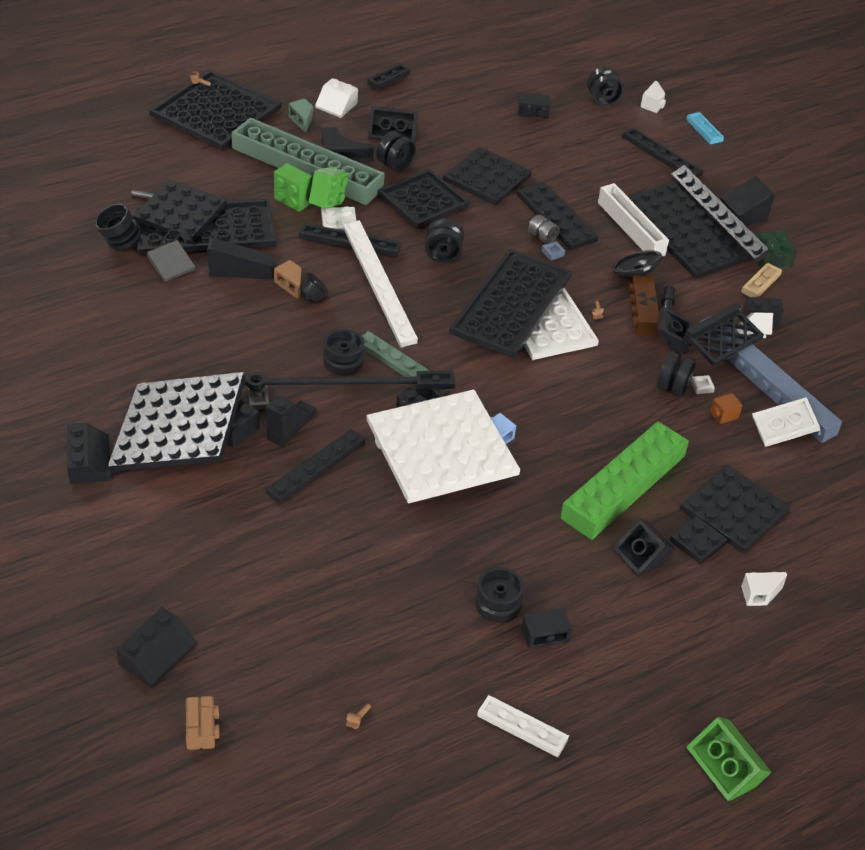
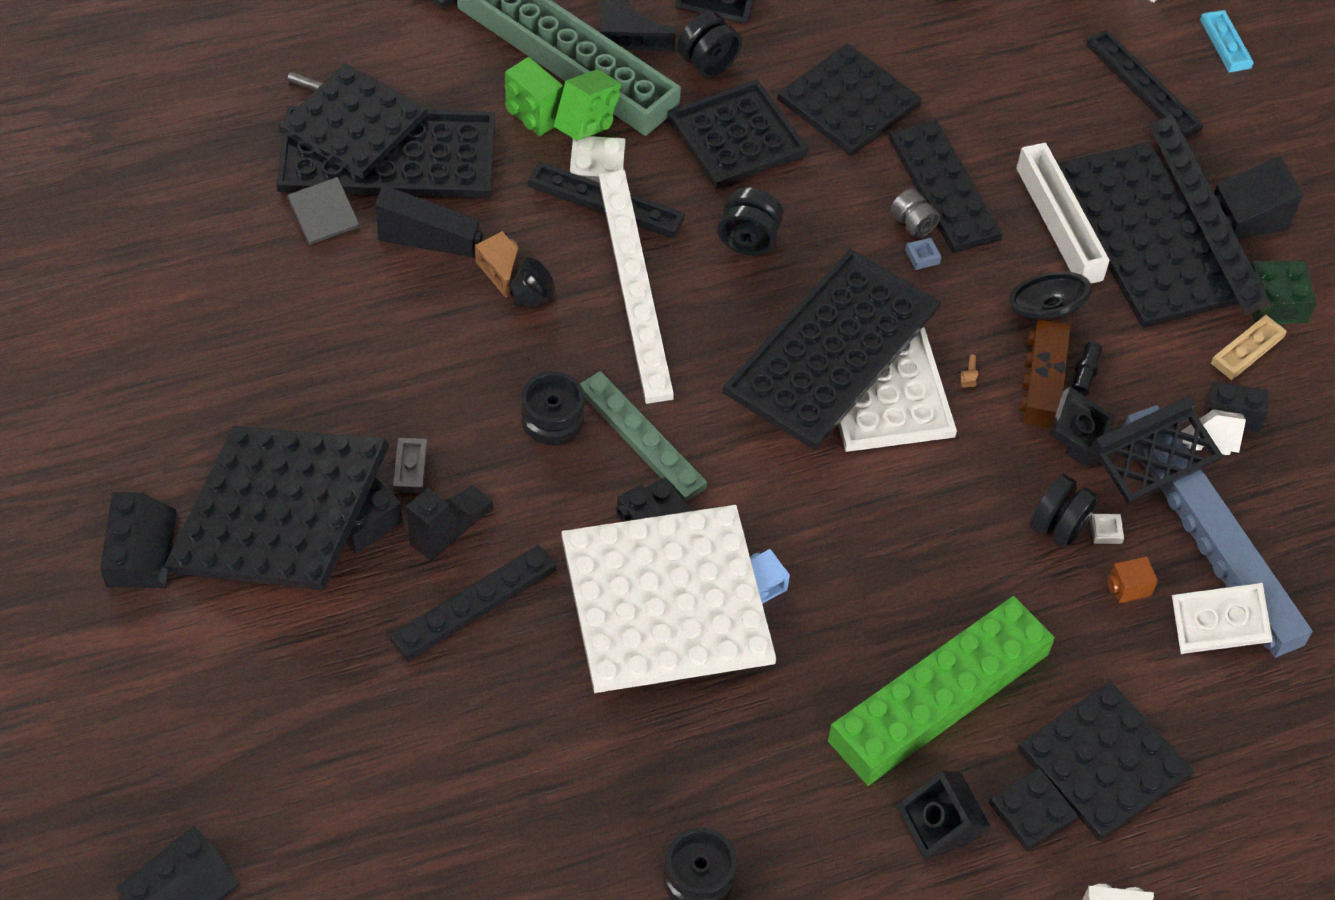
camera: 10 degrees right, 10 degrees up
black wheel [95,204,141,250] -> none
black bar [244,371,455,391] -> none

